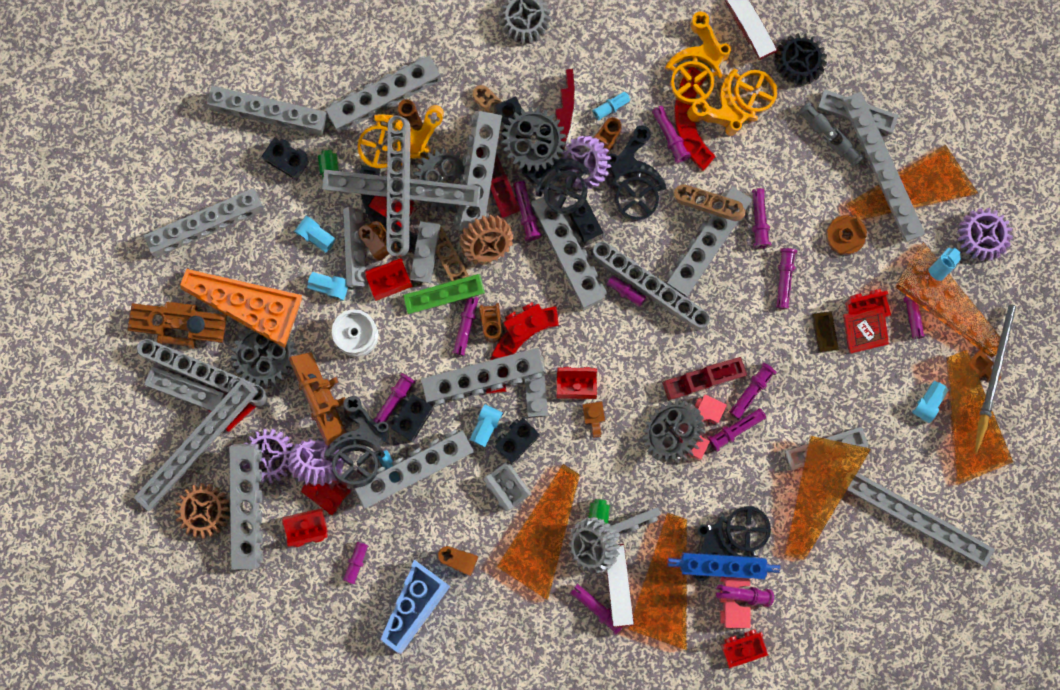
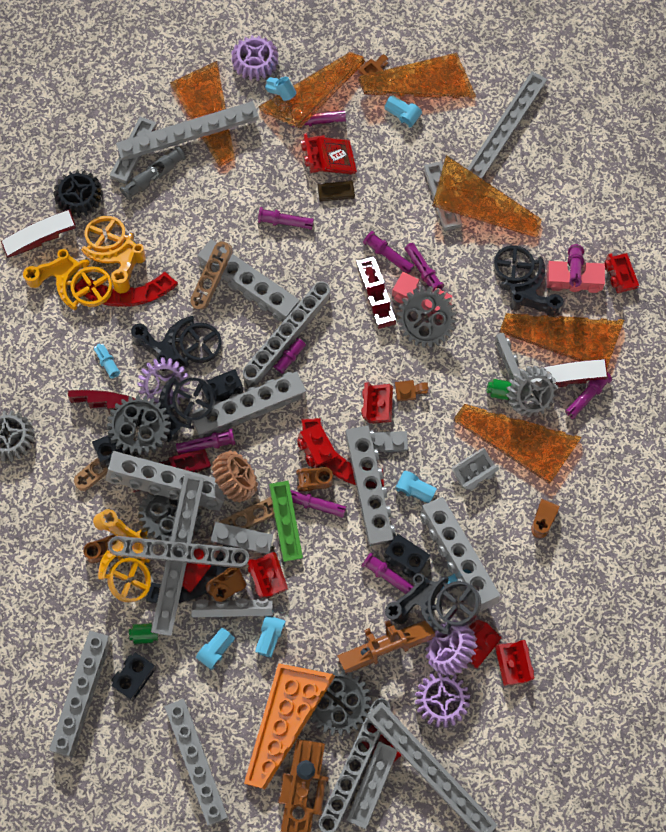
camera: 90 degrees left, 10 degrees down
nougat gear [175,483,230,539] -> none
light grey brick [230,444,263,569] -> none
light grey brick [325,55,442,134] -> none
white wheel [332,309,379,357] -> none
magenta pin [343,541,369,585] -> none
light blue wedge [381,560,450,653] -> none
black brick [495,418,540,465] -> none
dark orange piece [594,117,622,156] -> none
magenta pin [651,105,691,164] -> none
blue plate [668,553,780,579] -> none
magenta pin [752,188,772,249] -> none
dark orange plate [826,215,867,255] -> none
dark grey piece [975,304,1016,454] -> none

